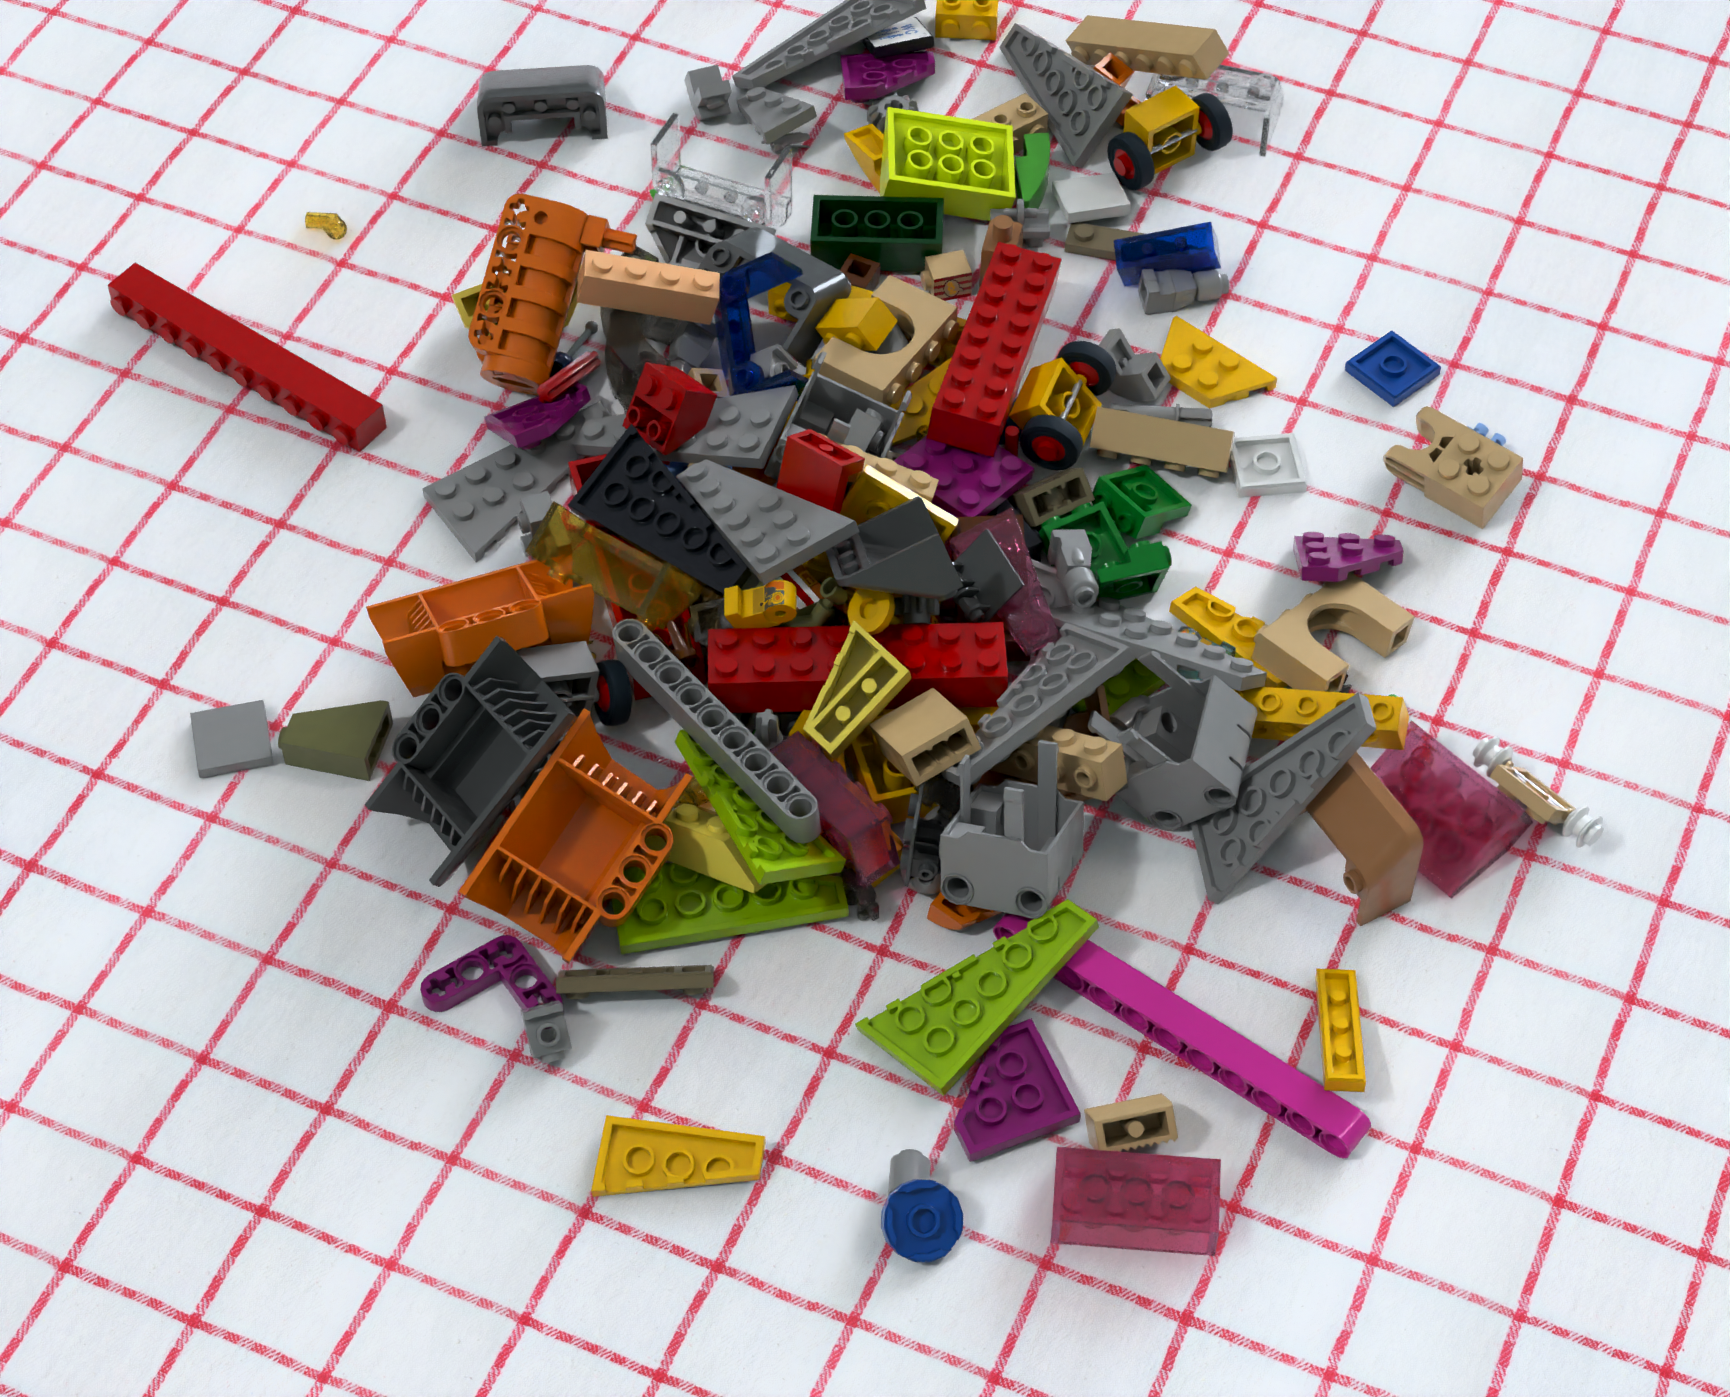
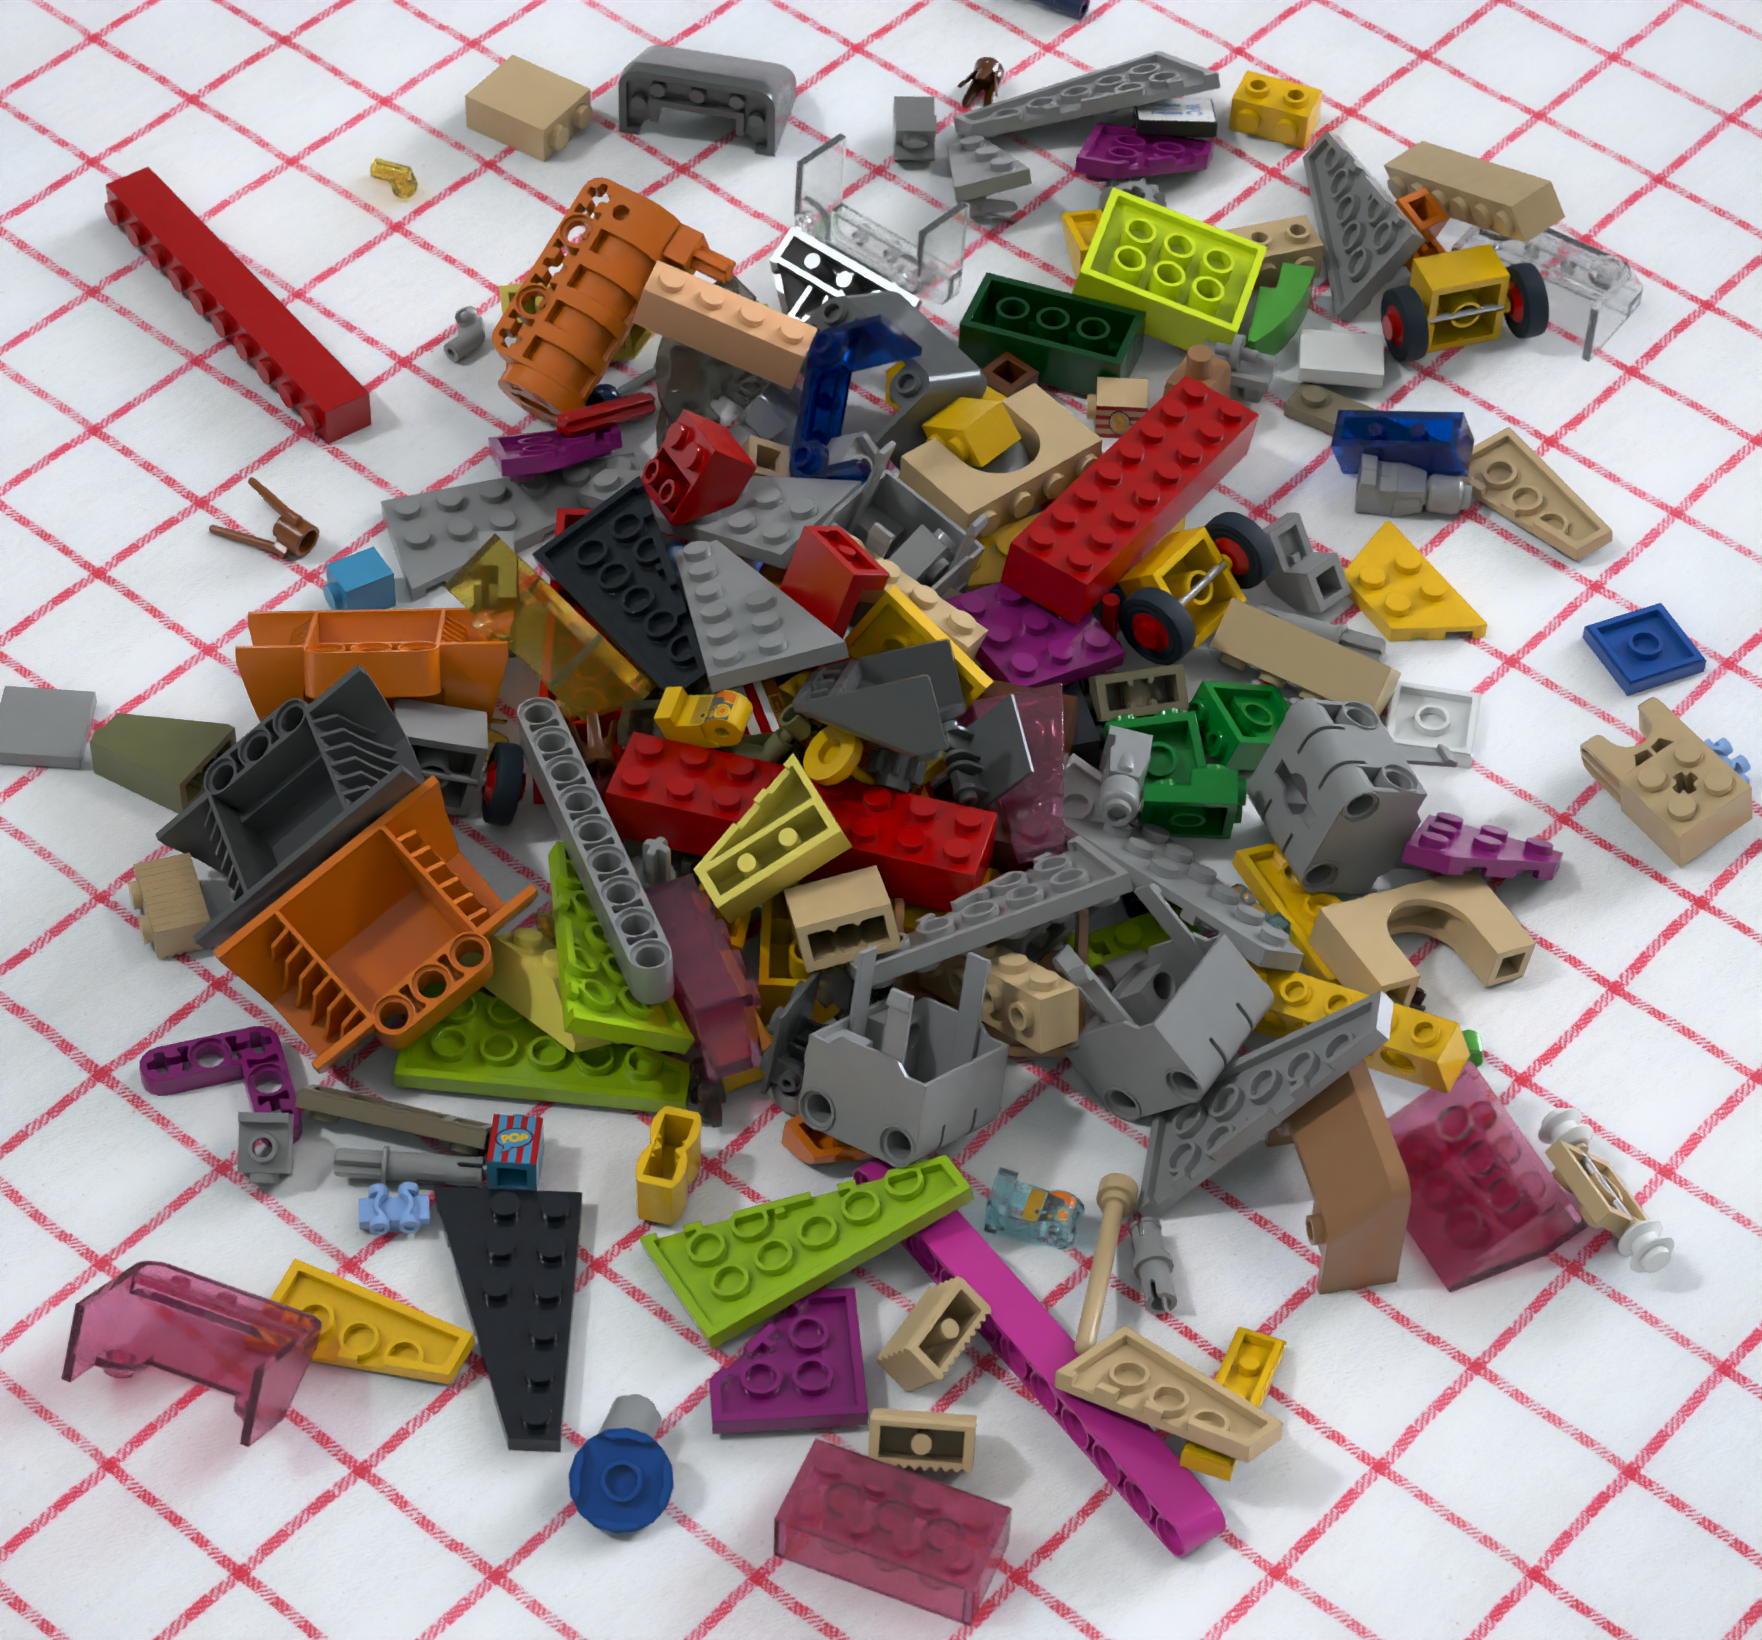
camera: 15 degrees right, 5 degrees down
none -> clear pink windscreen [61,1261,322,1447]
none -> tan brick [128,852,211,960]
none -> dark orange plant [209,477,319,559]
none -> dark azure brick [323,546,396,610]
none -> light grey axle [333,1146,484,1188]
none -> light blue piece [358,1182,430,1235]
none -> black wing [433,1187,583,1452]
none -> light grey arm [444,306,485,362]
none -> tan brick [465,54,593,162]
none -> dark azure brick [486,1114,544,1191]
none -> yellow brick [635,1105,701,1226]
none -> tan brick [876,1276,991,1391]
none -> reddish brown piece [958,57,1004,108]
none -> clear light blue leg [984,1167,1085,1250]
none -> tan wing [1055,1326,1283,1463]
none -> tan piece [1074,1173,1138,1355]
none -> light grey pin [1129,1217,1177,1314]
none -> light grey piece [1247,698,1458,894]
none -> tan wing [1439,427,1612,561]

